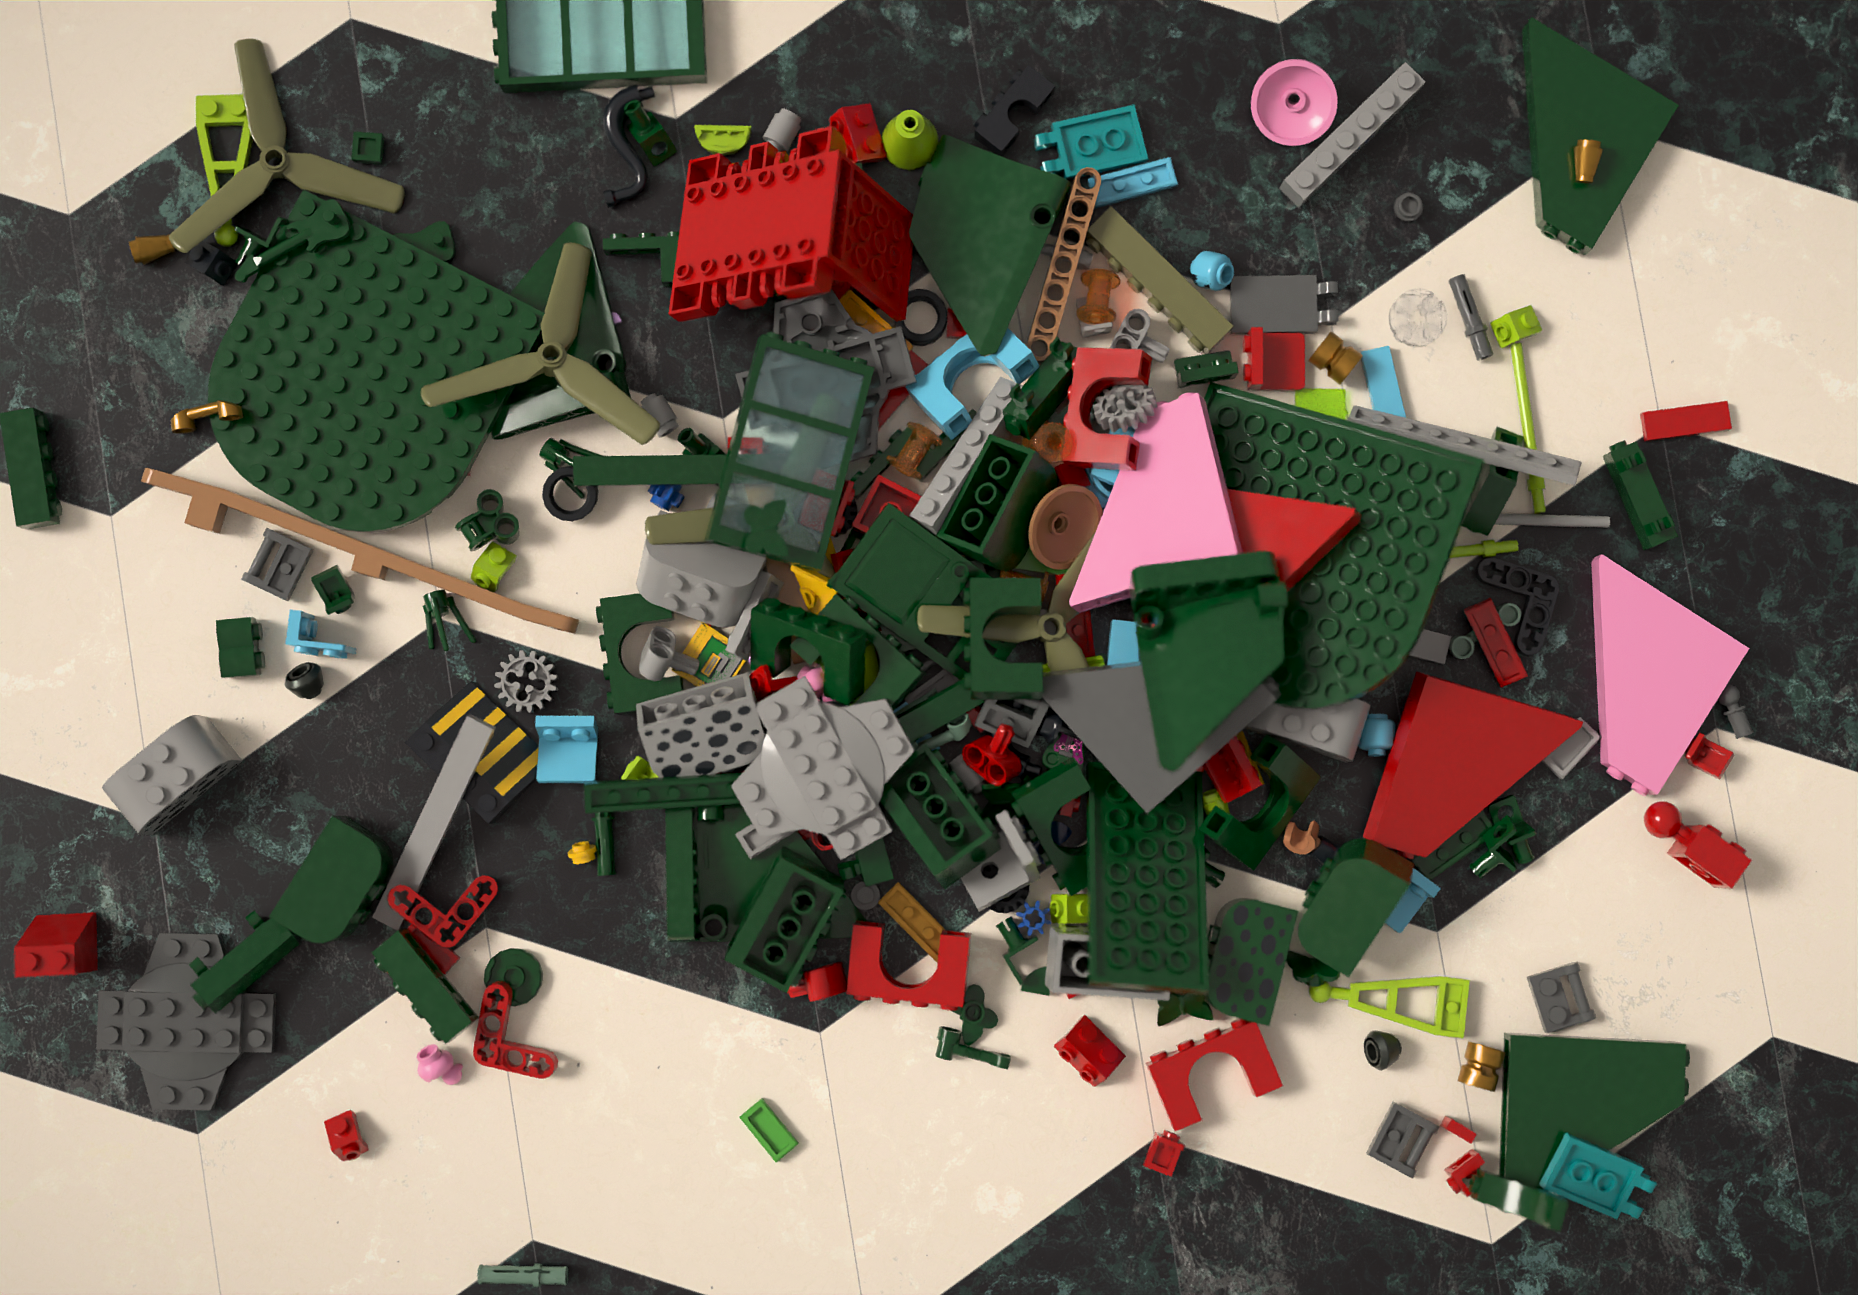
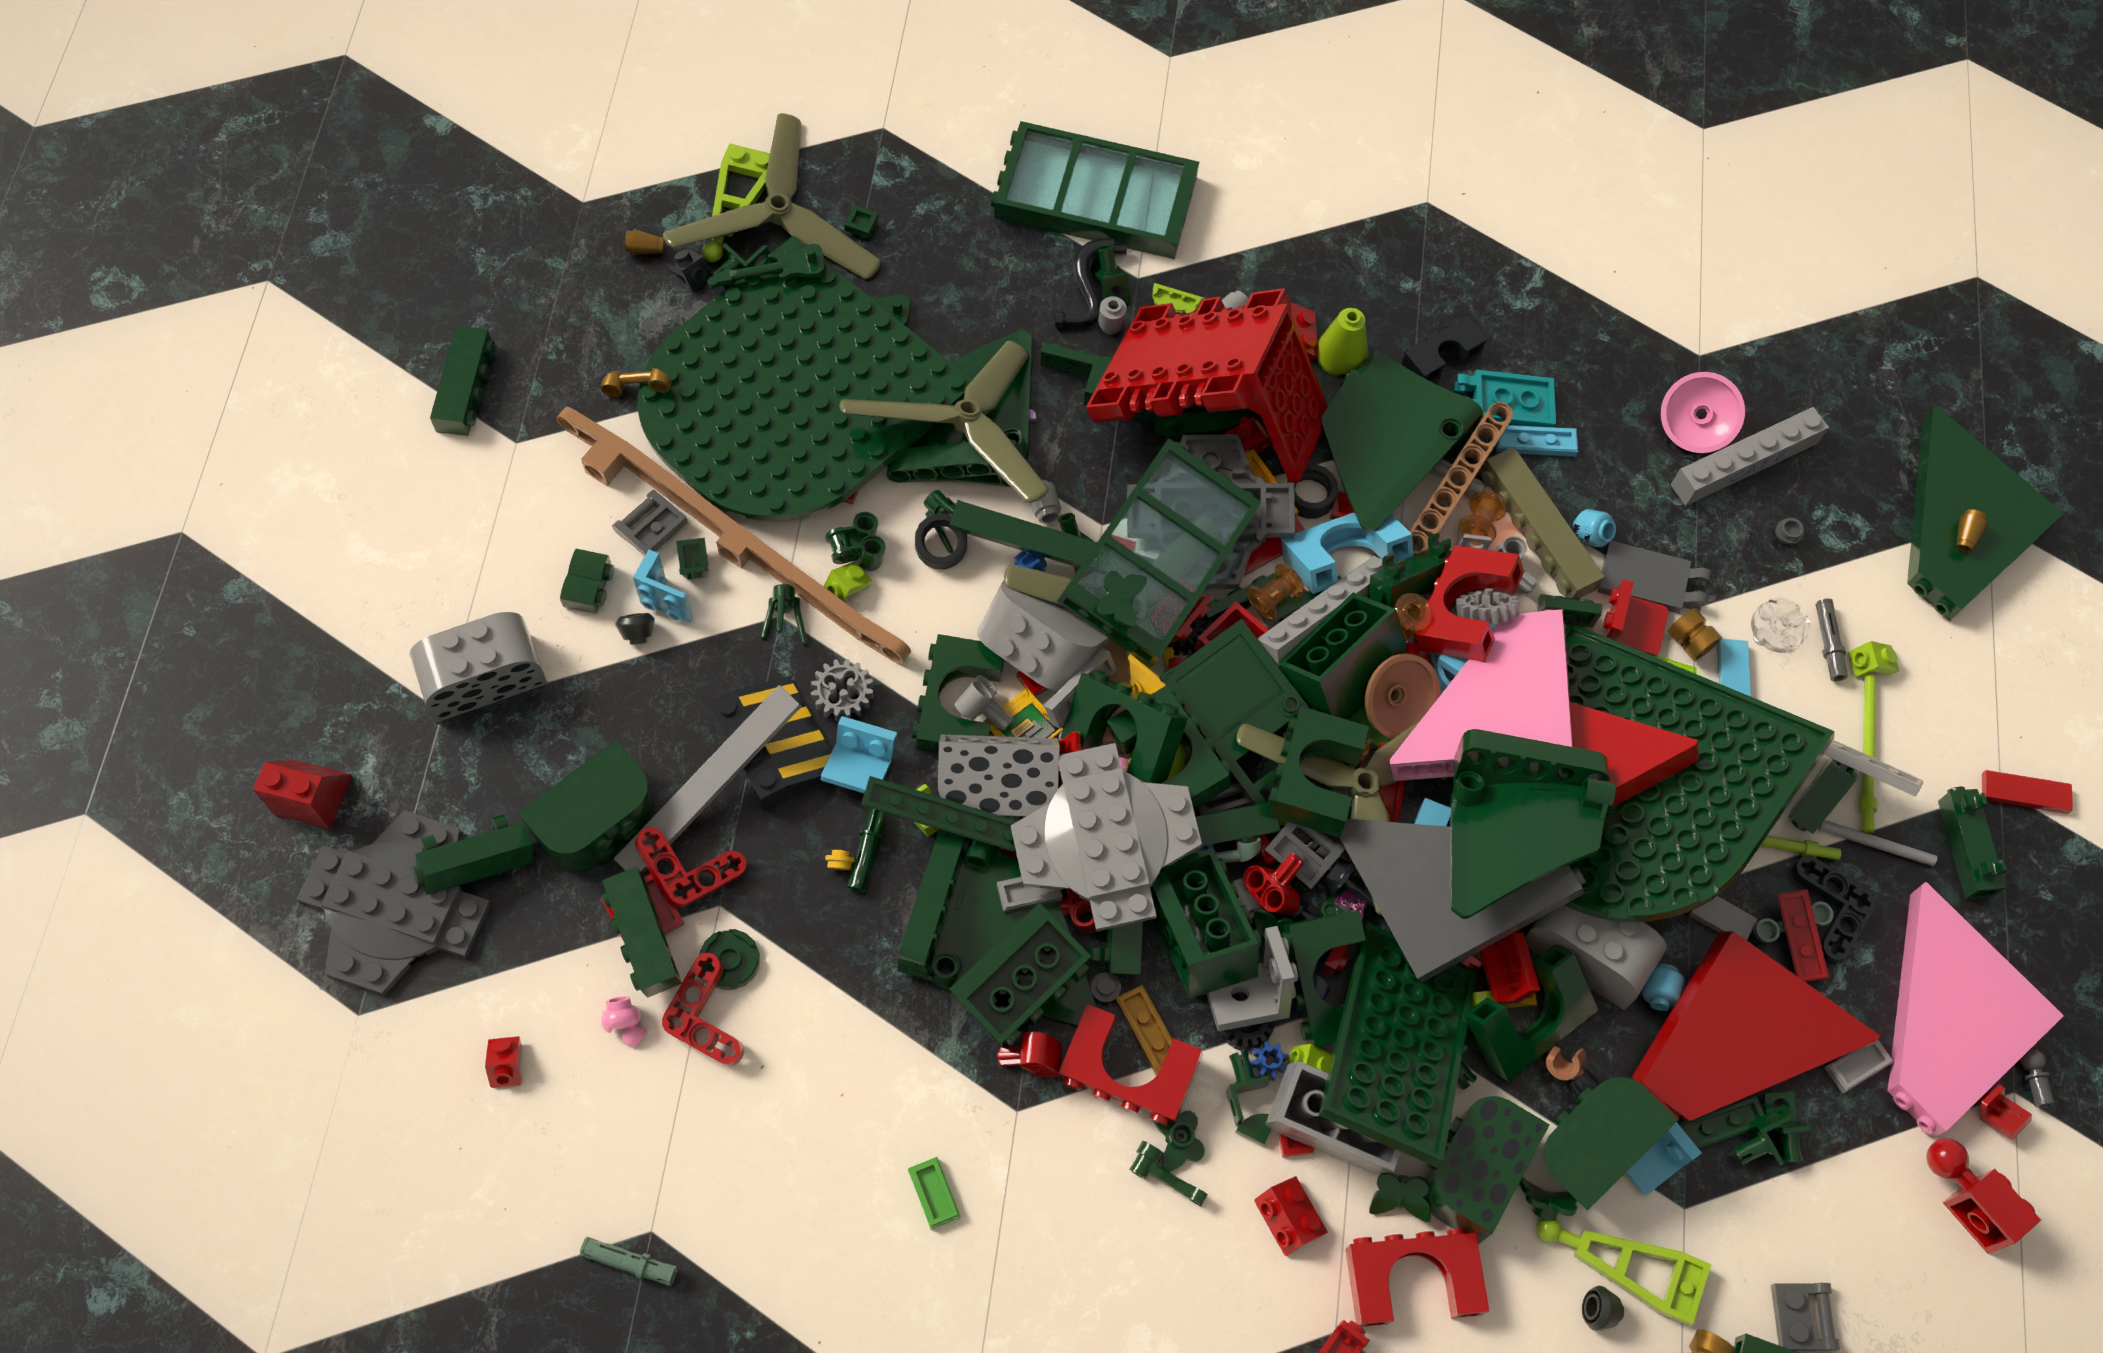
camera: 15 degrees right, 20 degrees down
none -> light grey brick [1098,297,1126,335]

